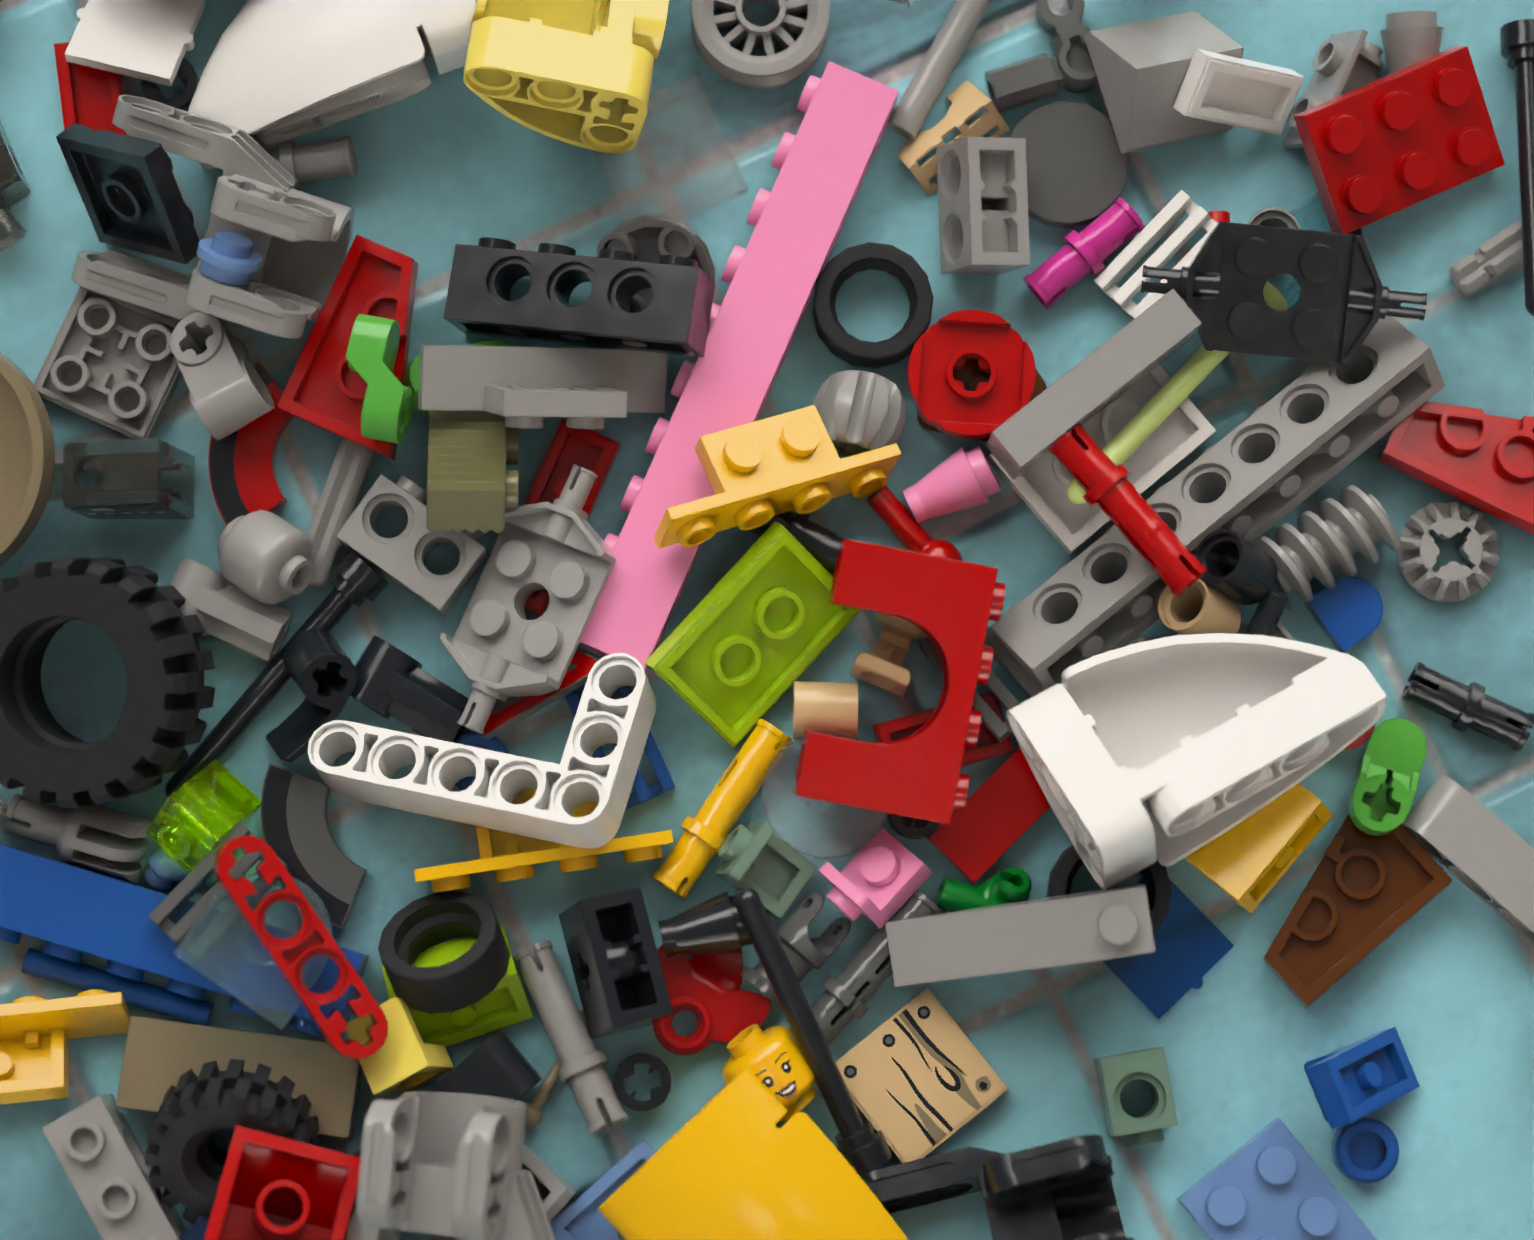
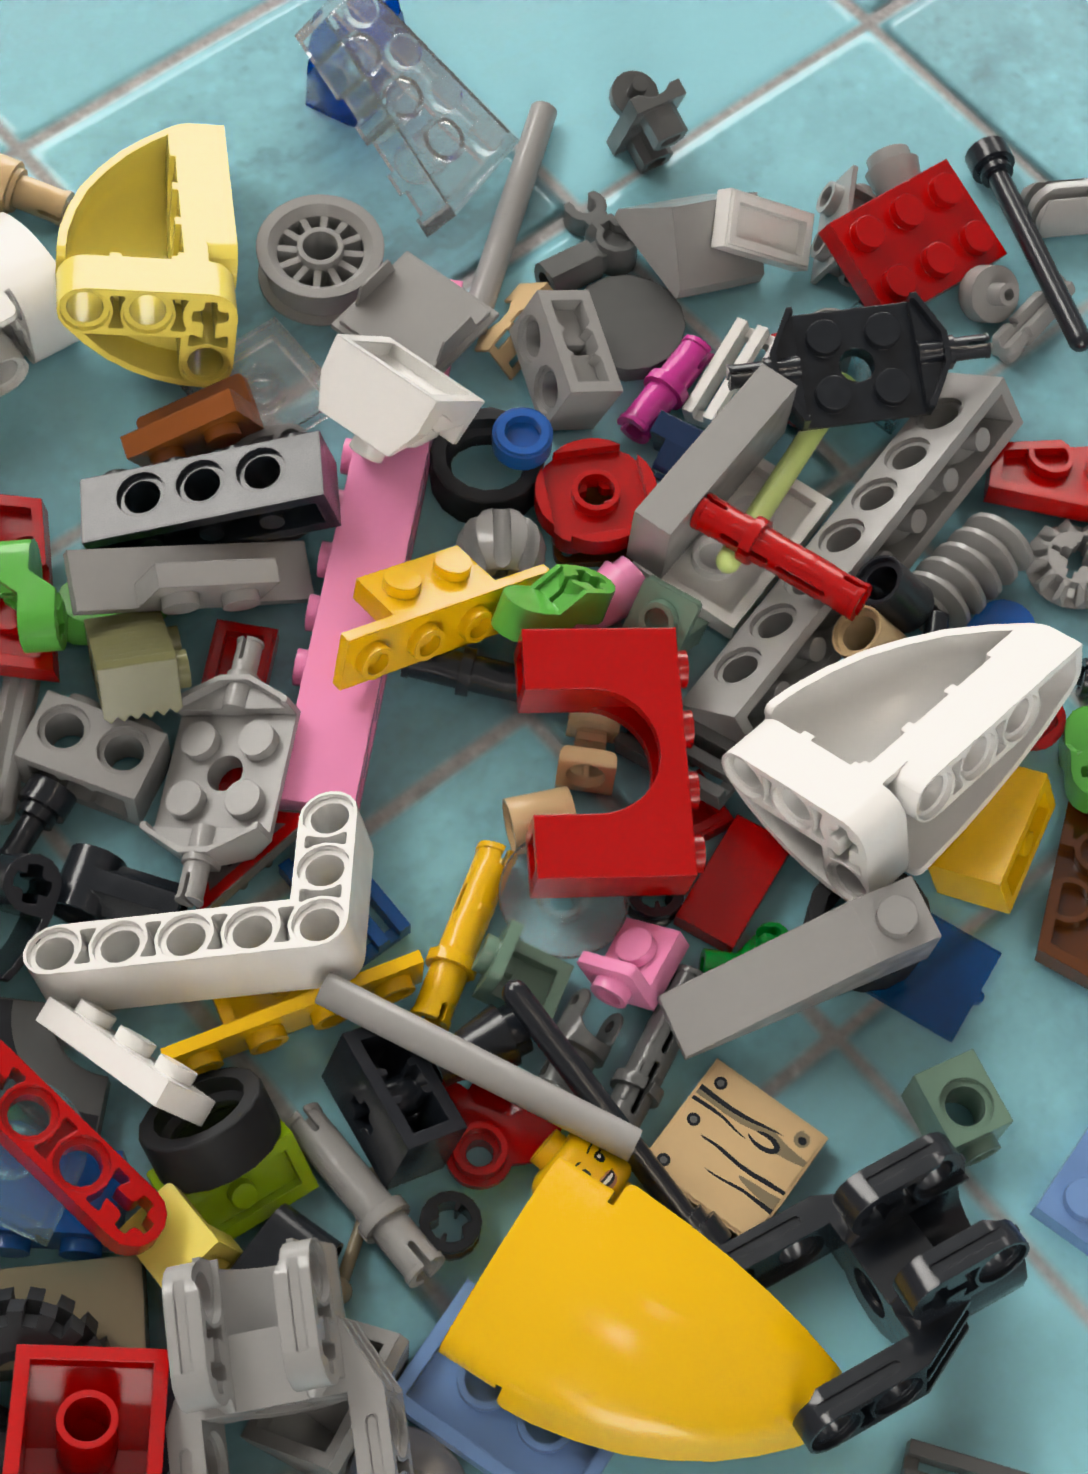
camera: 15 degrees left, 20 degrees down
lime tile [644,521,861,748] -> none
none -> white plate [36,996,216,1127]
none -> dark orange bracket [120,373,264,467]
none -> light grey piece [315,972,643,1162]
none -> white brick [318,334,485,463]
none -> light grey piece [331,251,499,373]
none -> blue tile [491,407,553,470]
none -> bright green piece [491,564,615,642]
none -> sand green bracket [622,575,709,652]
none -> dark blue tile [650,410,703,481]
none -> light grey tile [958,265,1019,323]

